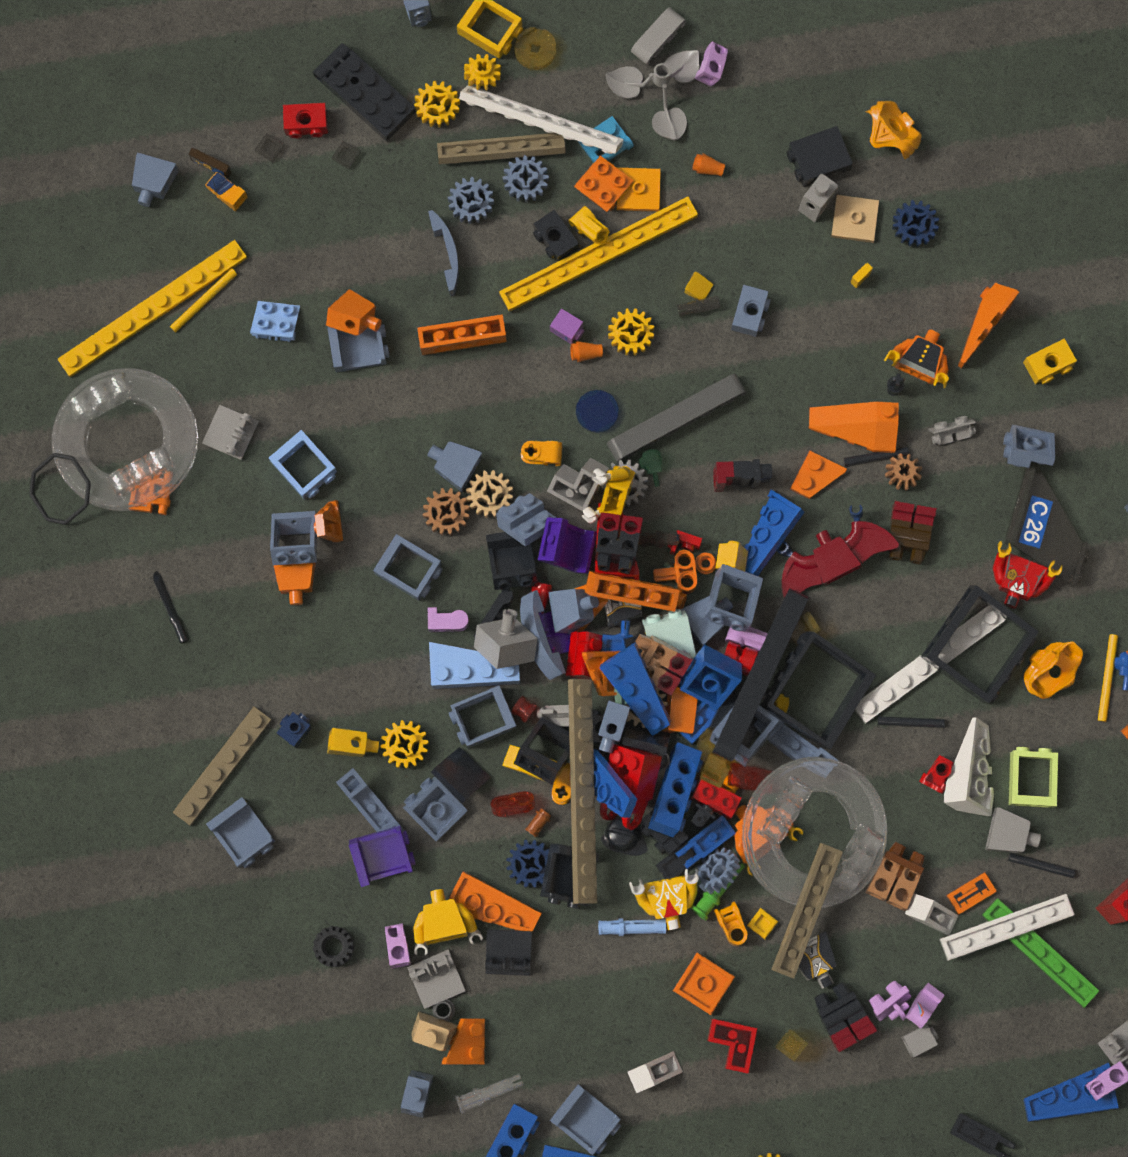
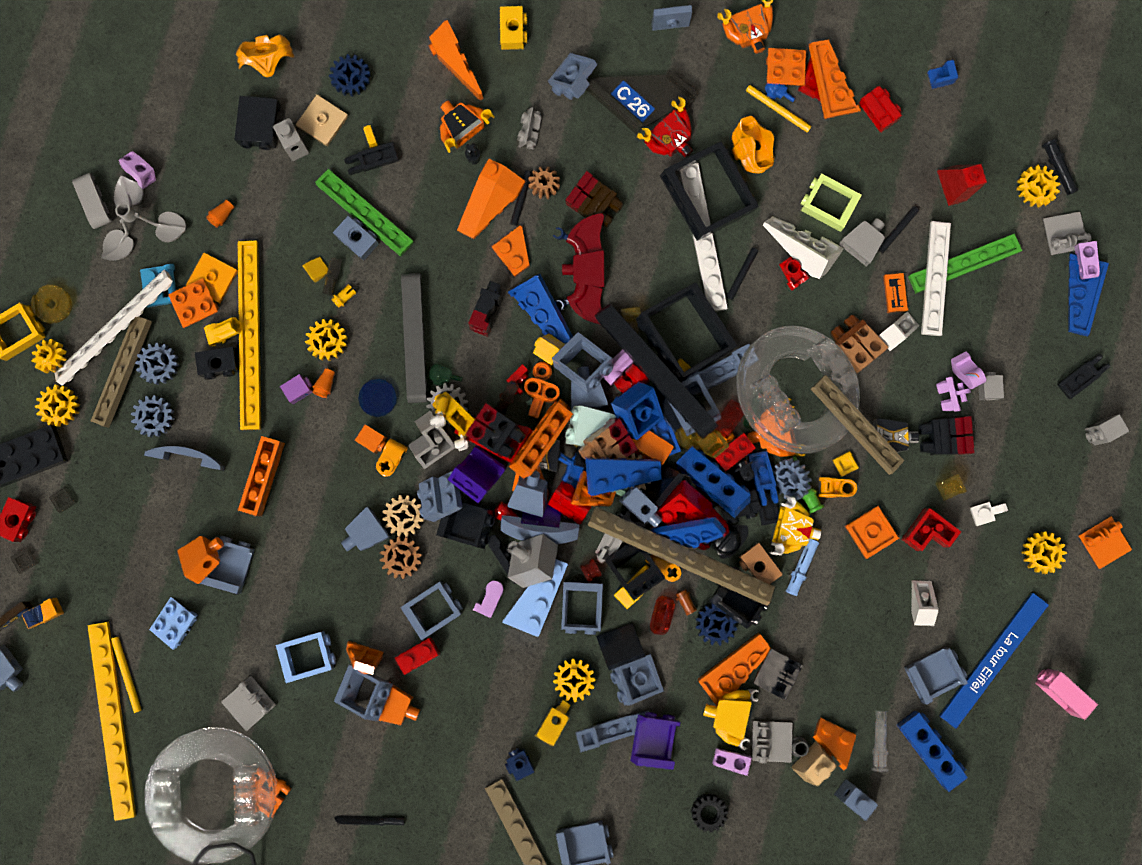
camera: 65 degrees left, 5 degrees up
none -> bright green plate [316,169,413,257]
none -> yellow pin [331,284,356,308]
none -> black hinge [344,142,399,175]
none -> orange brick [355,424,387,454]
none -> red brick [395,637,440,675]
none -> medium nougat brick [739,543,783,584]
none -> white plate [970,502,1008,526]

